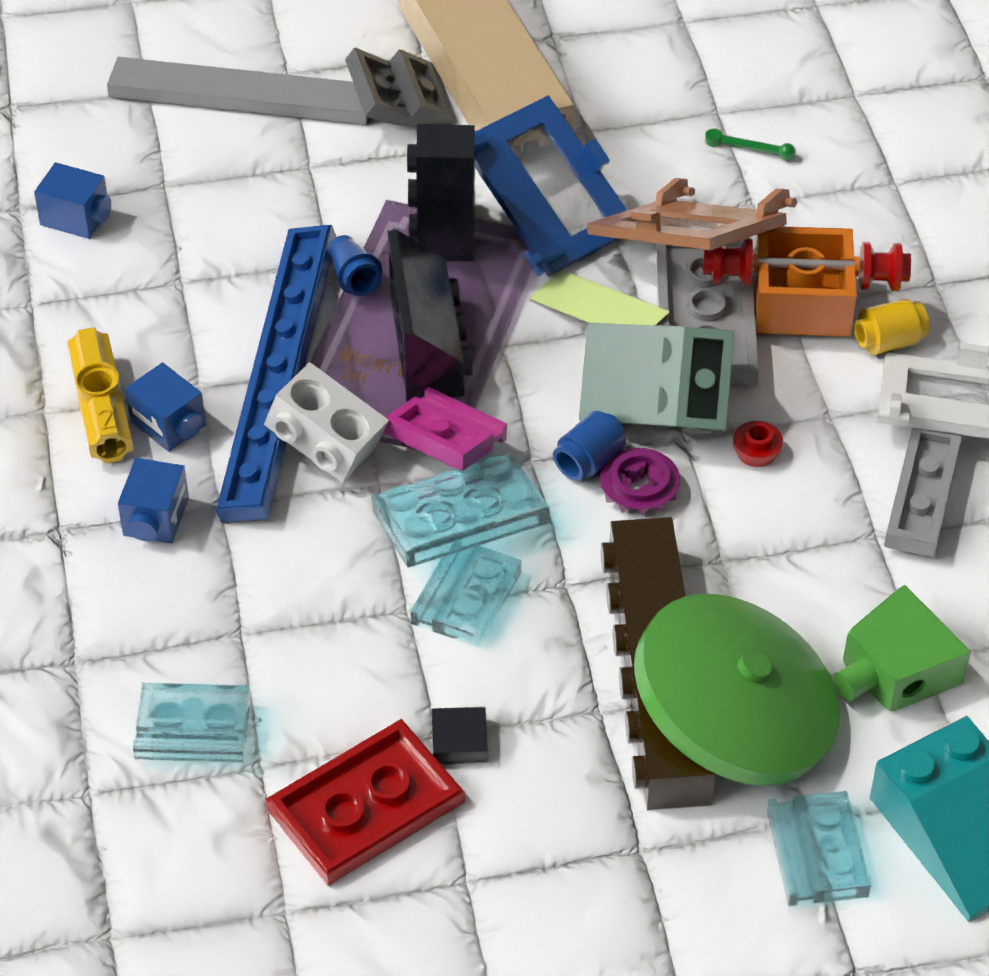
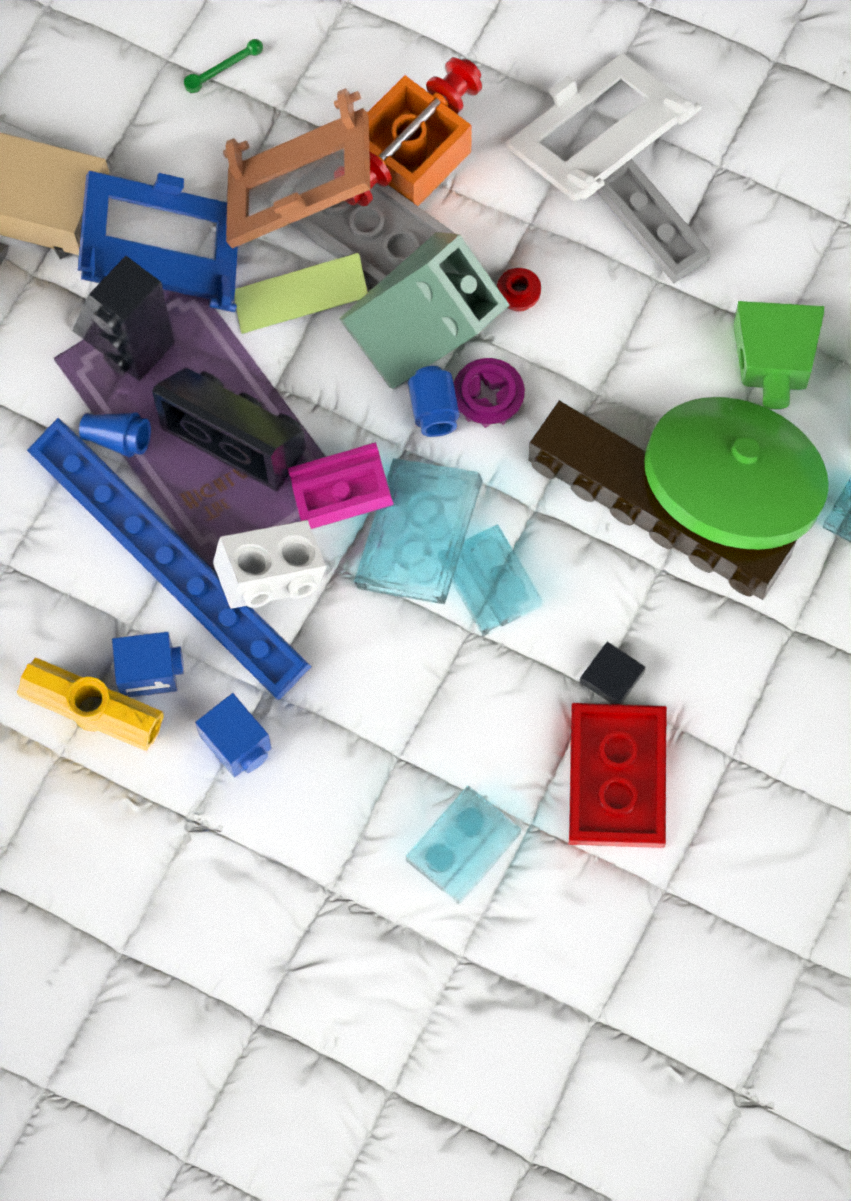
camera: 50 degrees left, 20 degrees up
yellow brick [854,299,930,355] -> none

